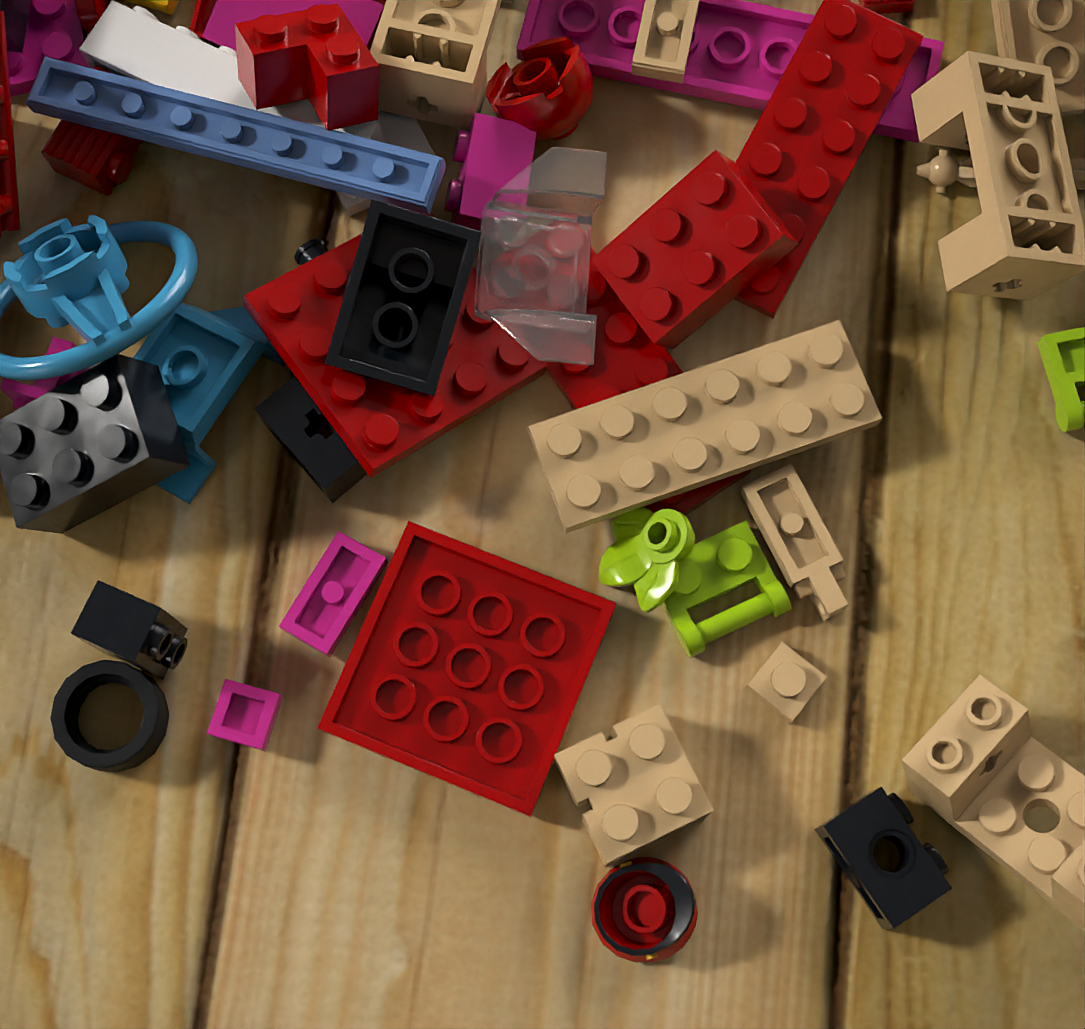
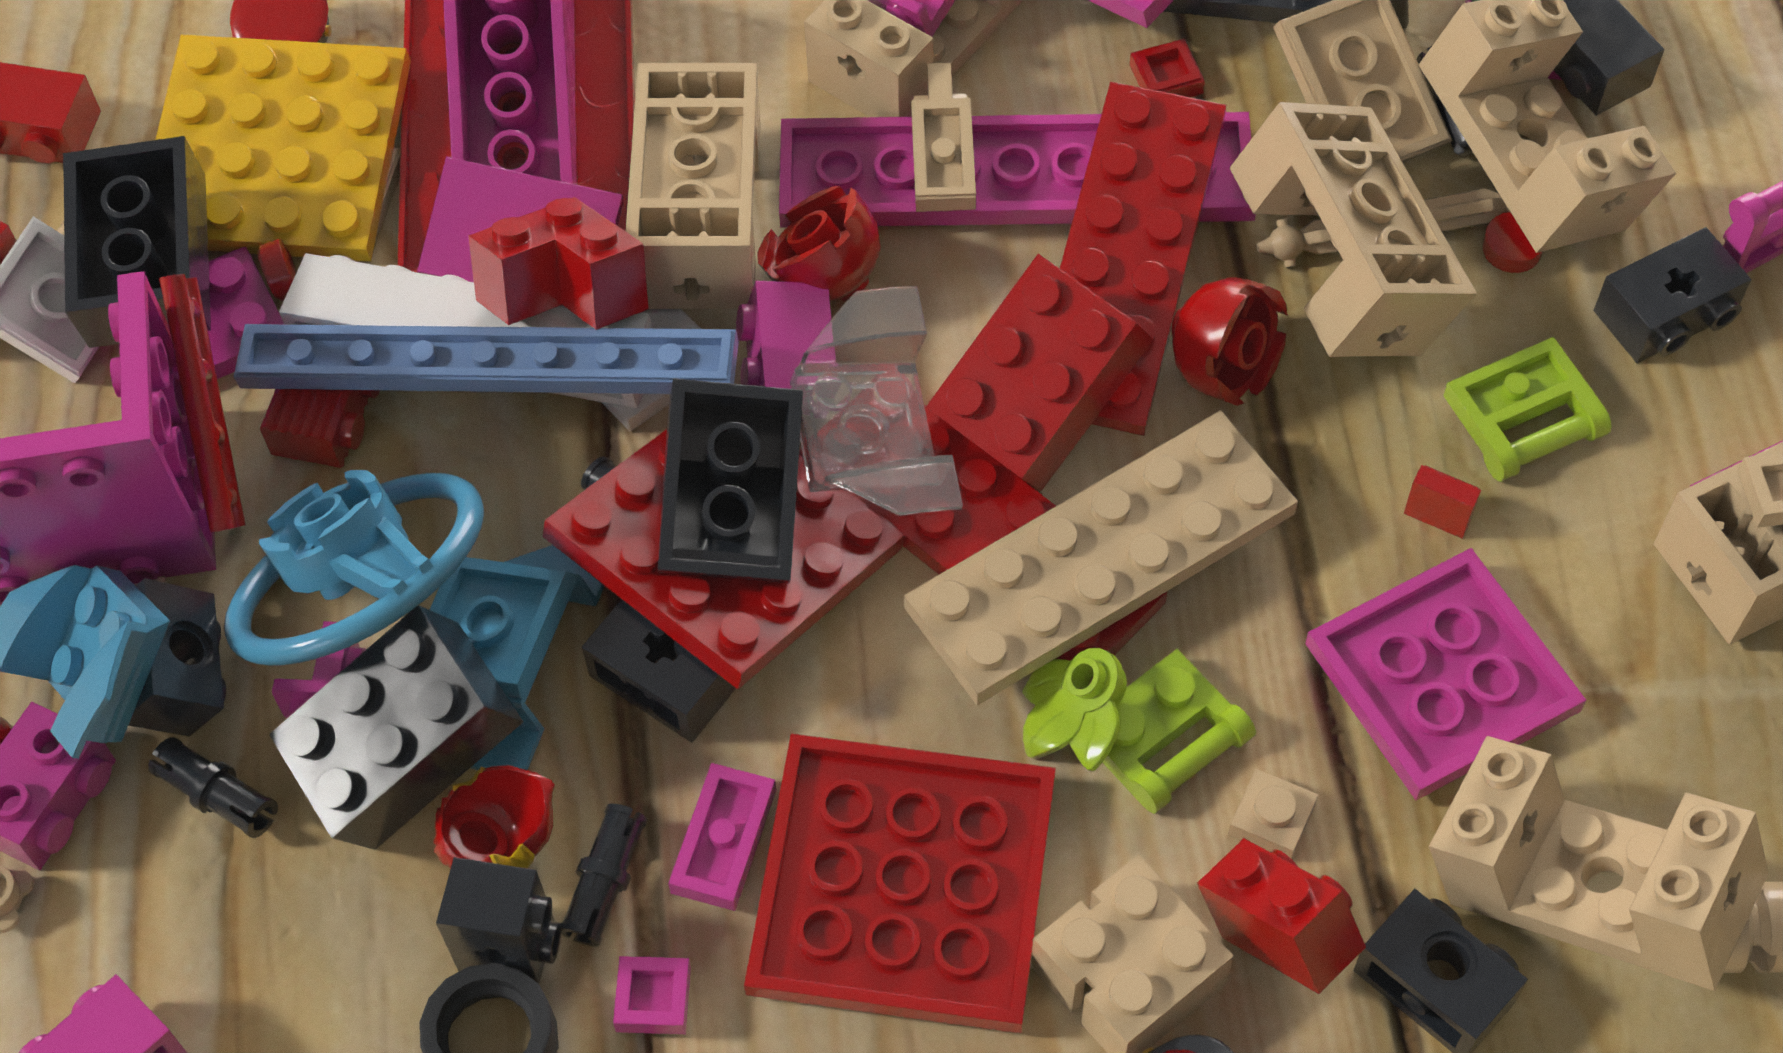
camera: 15 degrees left, 15 degrees down
tan hinge [740,464,849,621] -> none
none -> red hair [433,765,555,869]
none -> black pin [560,803,648,947]
none -> red cylinder [1171,277,1288,406]
none -> red brick [1197,838,1366,994]
none -> dark pink plate [1305,548,1586,801]
none -> red tile [1403,465,1481,539]

